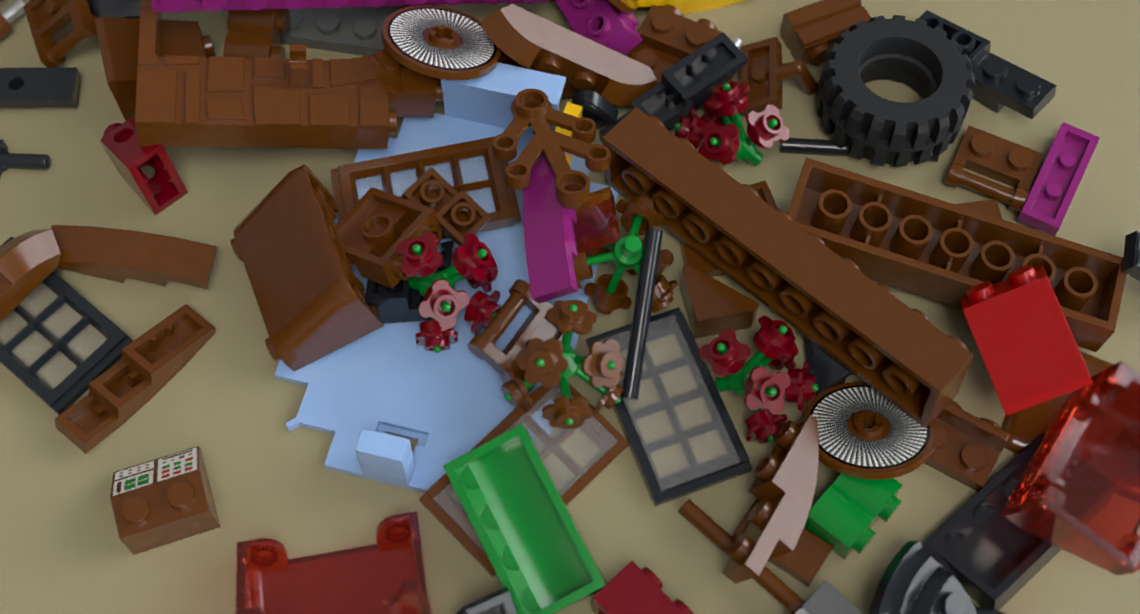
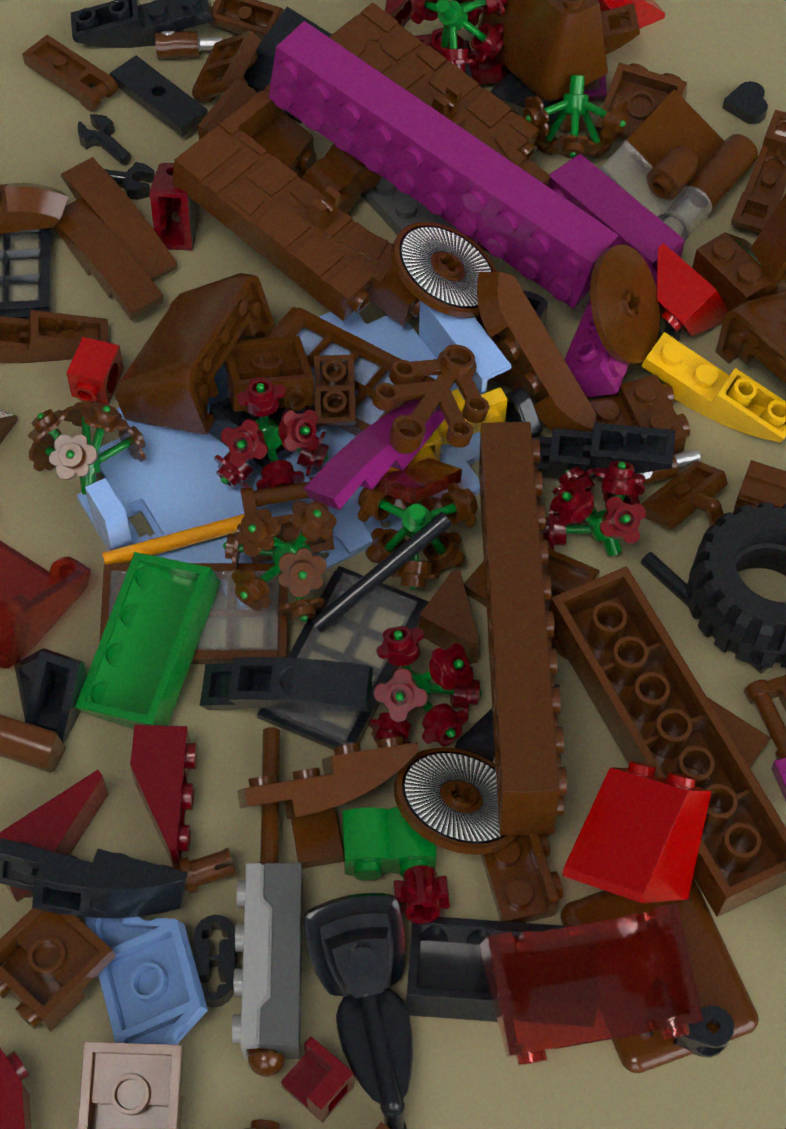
camera: 45 degrees right, 5 degrees down
none -> reddish brown plant [28,401,146,495]
none -> reddish brown slope [61,157,177,282]
none -> red brick [66,337,124,405]
none -> light orange bar [102,509,261,564]
none -> black bar [104,162,155,200]
none -> black slope [200,657,374,713]
none -> dark red gear [393,865,450,924]

